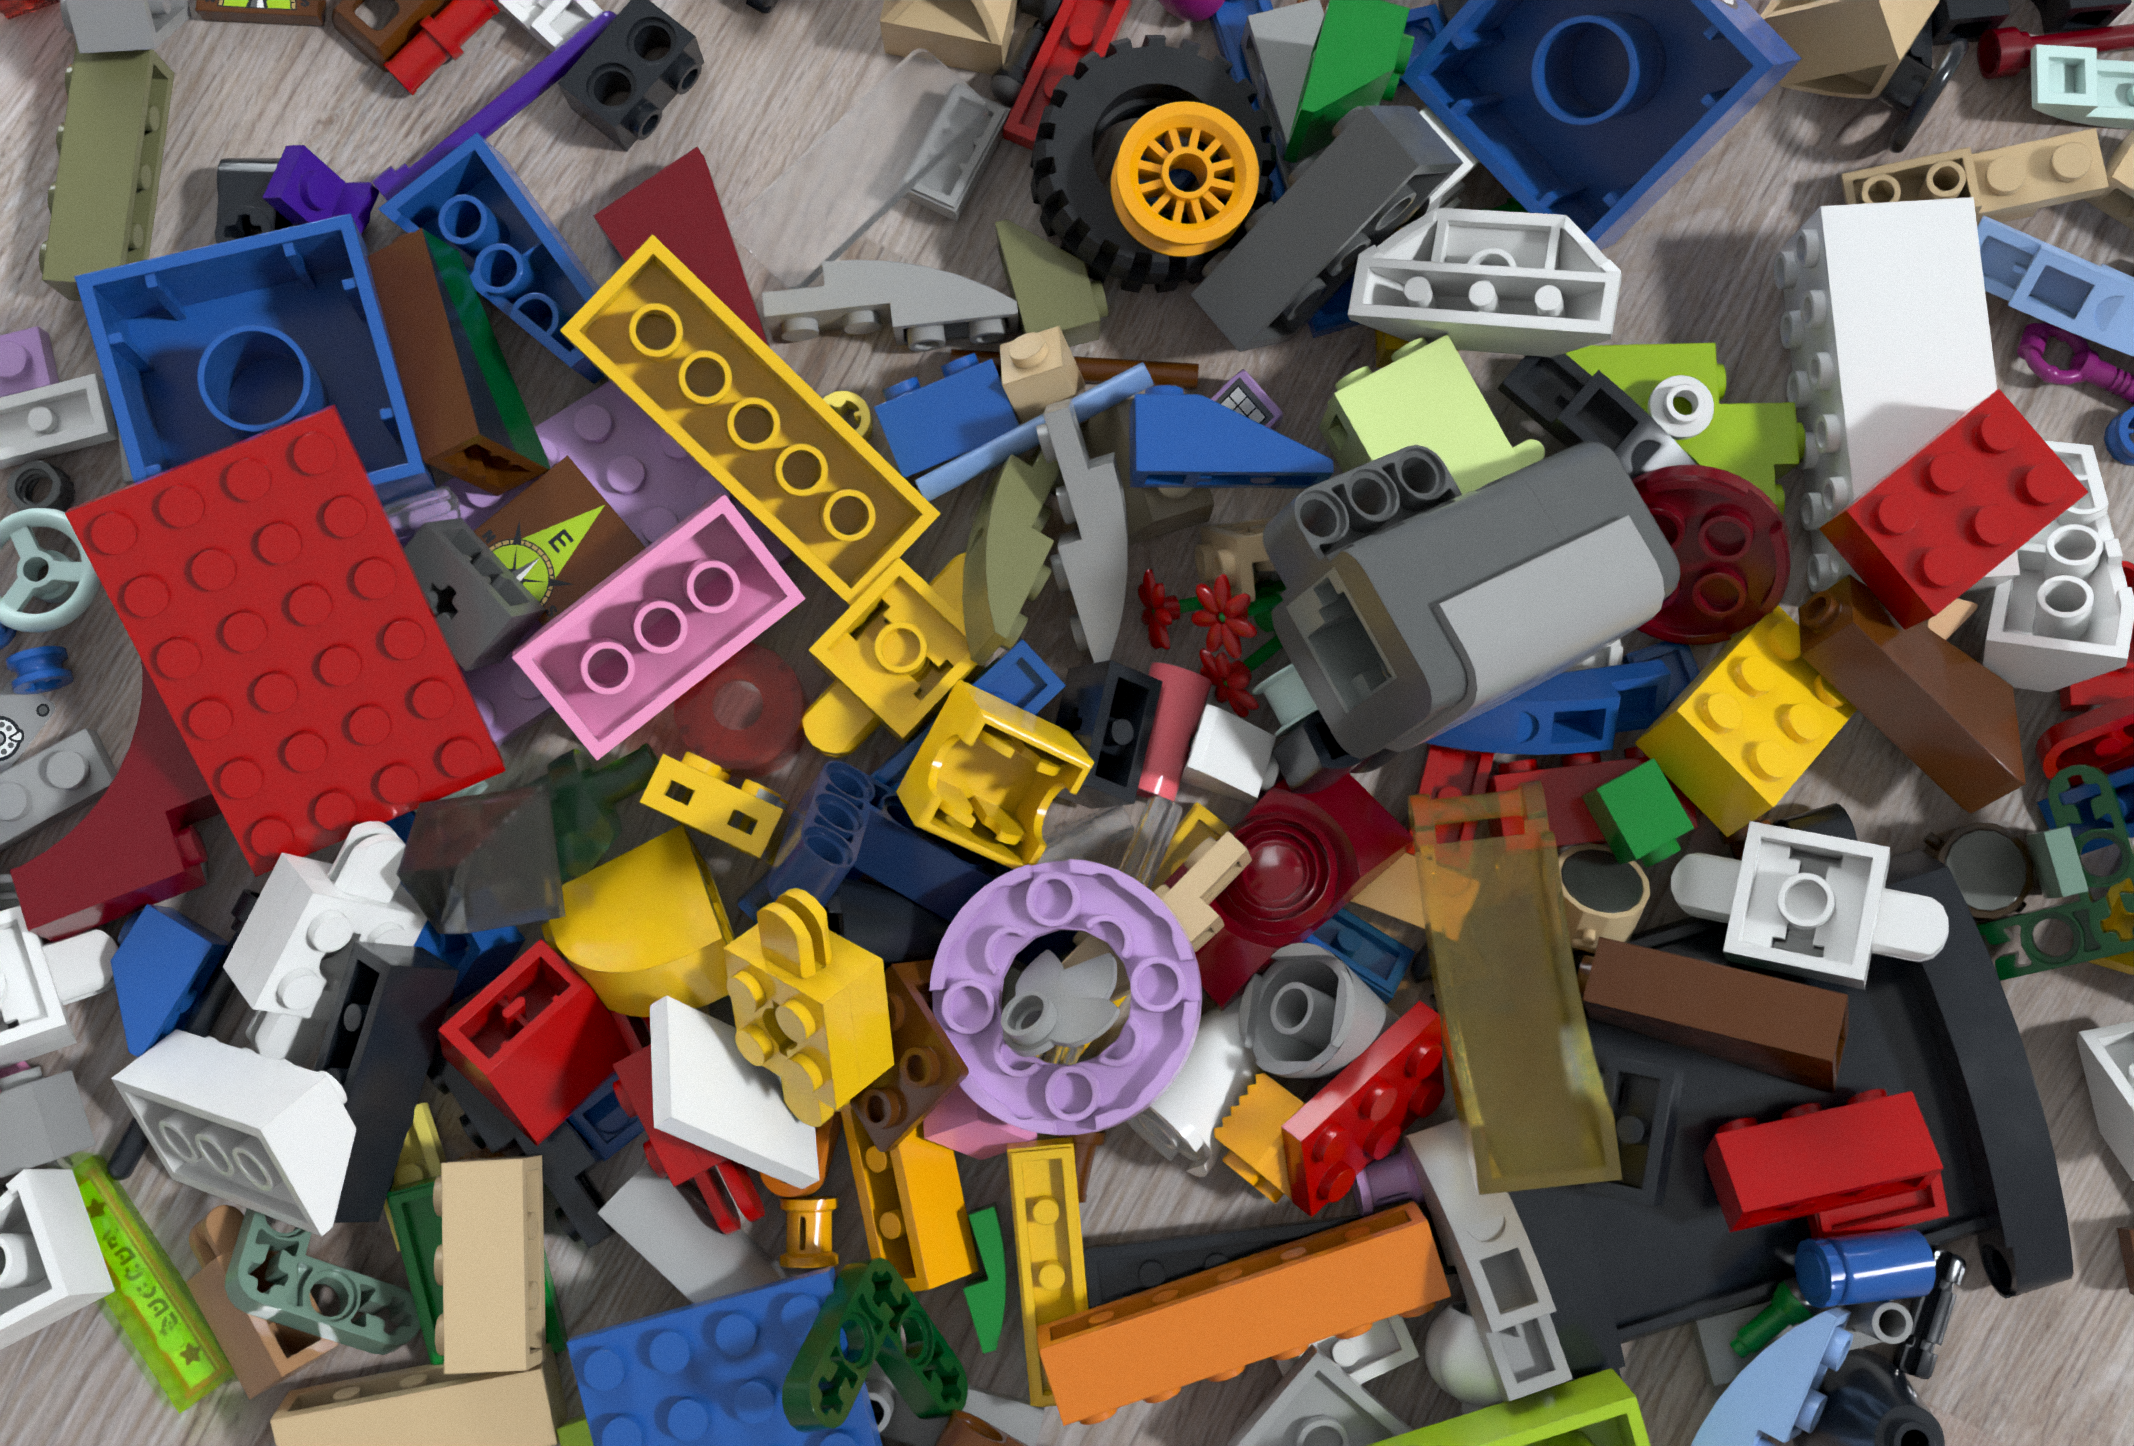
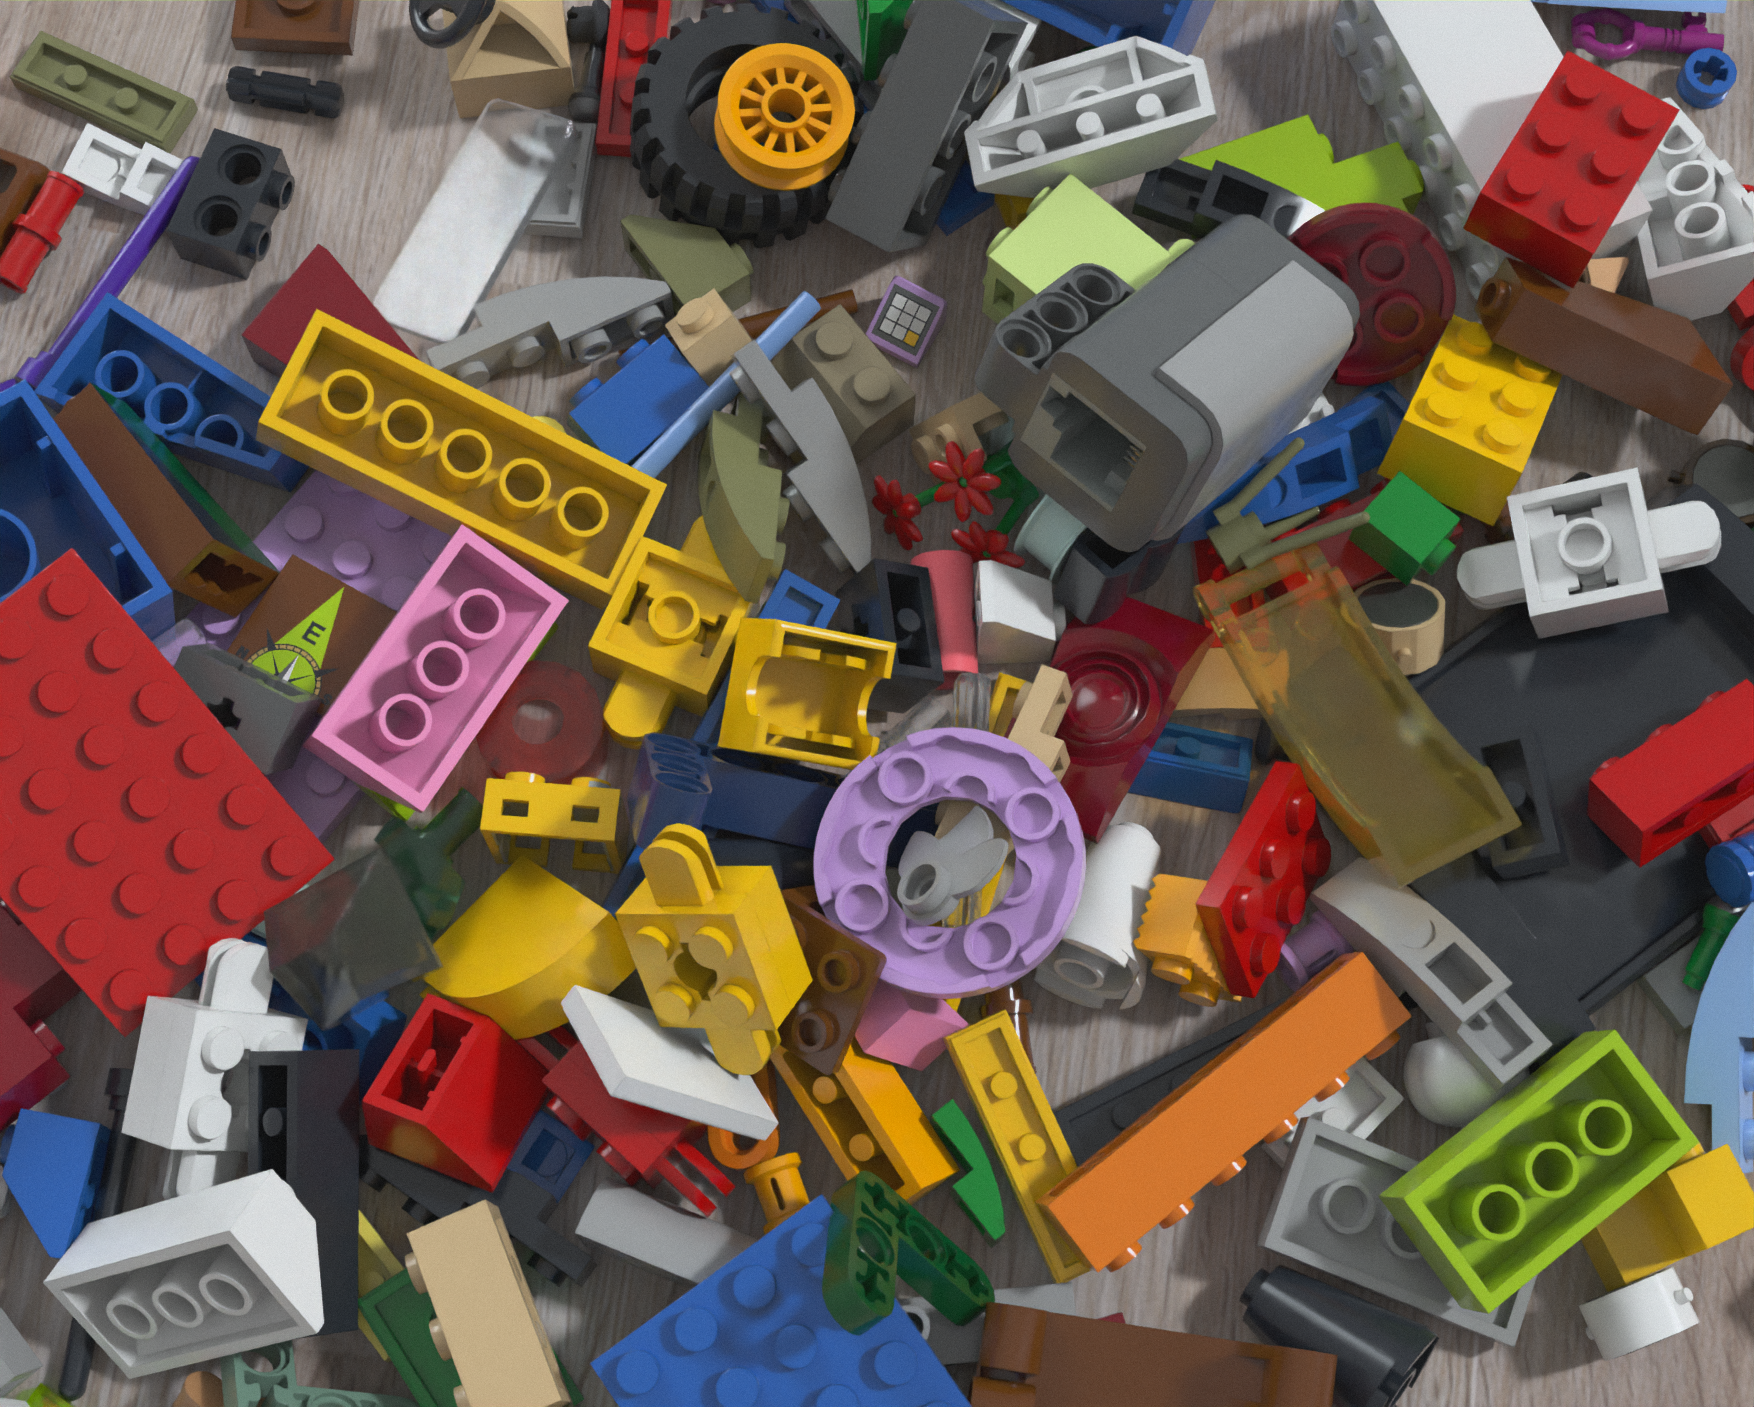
camera: 20 degrees left, 10 degrees down
blue slope [1129,385,1334,489] -> none
light grey cone [1239,943,1400,1079] -> none
reddish brown slope [1576,937,1849,1094] -> none
white plate [1648,375,1714,440] -> none
none -> olive plant [1205,437,1370,574]

